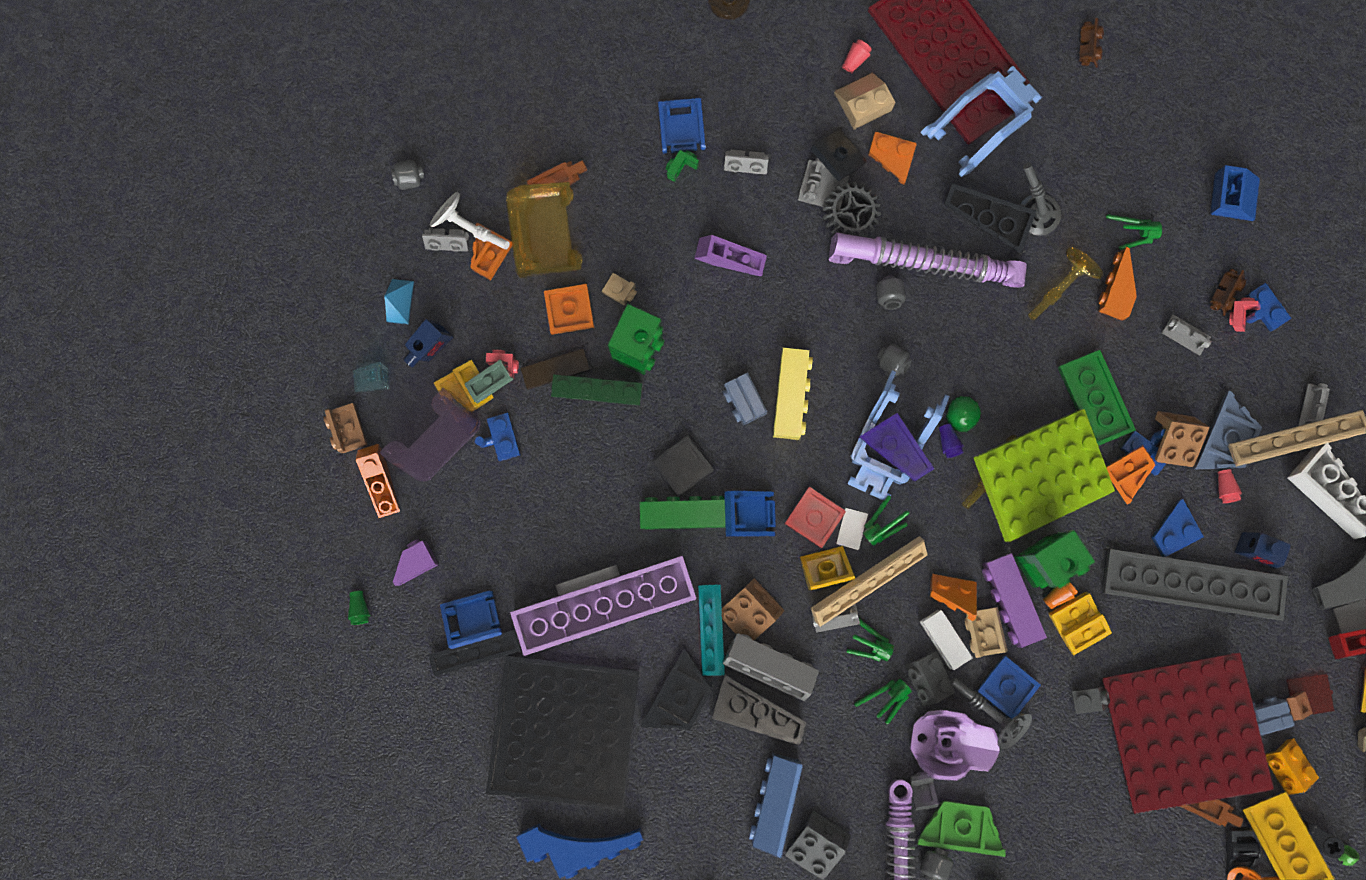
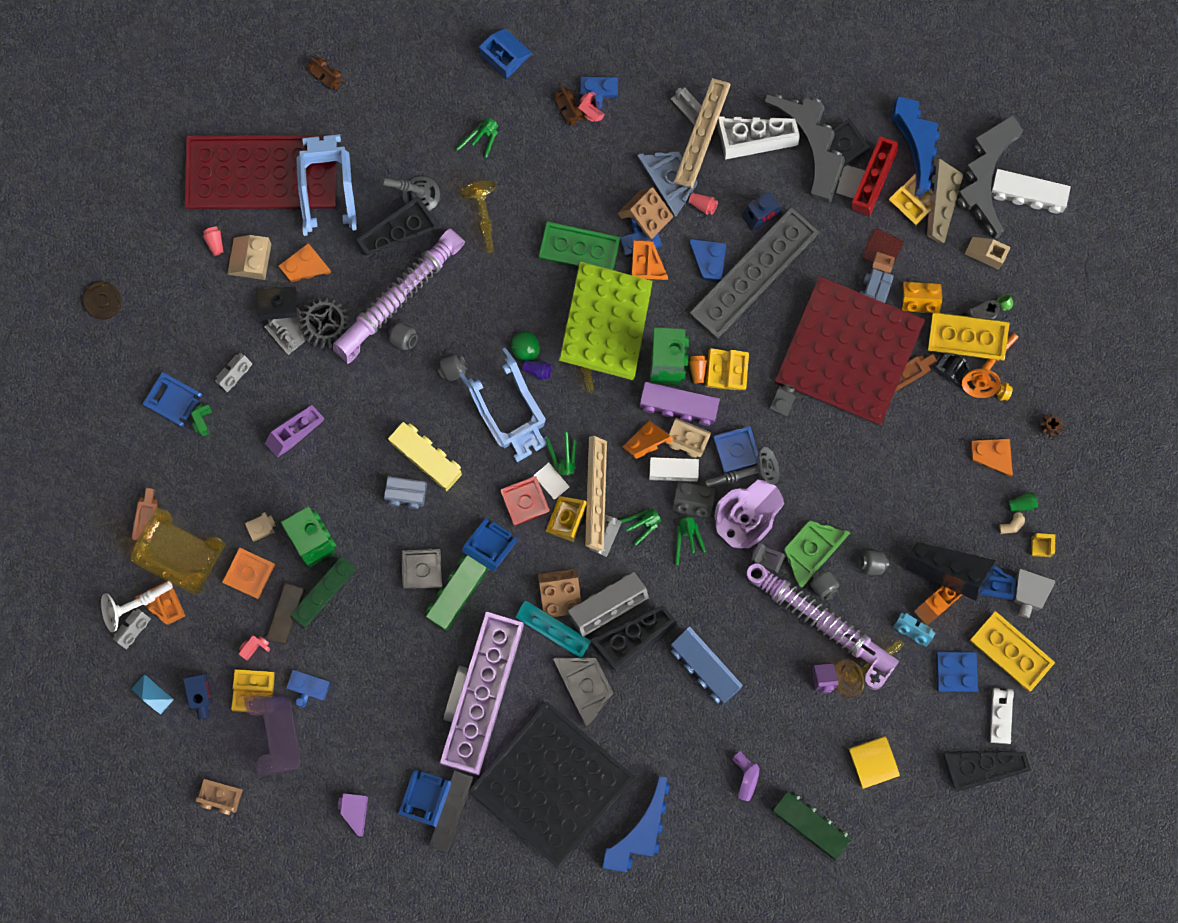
camera: 60 degrees left, 5 degrees down
green cone [348,591,370,625] -> none
clear light blue slope [353,362,389,392] -> none
orange slope [356,444,400,518] -> none
dark grey head [391,160,424,190] -> none
sand green plate [464,360,514,403] -> none
dark grey bracket [786,810,851,880] -> none
dark purple wing [859,413,934,482] -> none
orange slope [1098,247,1137,321] -> none
light grey hinge [1162,315,1212,356] -> none

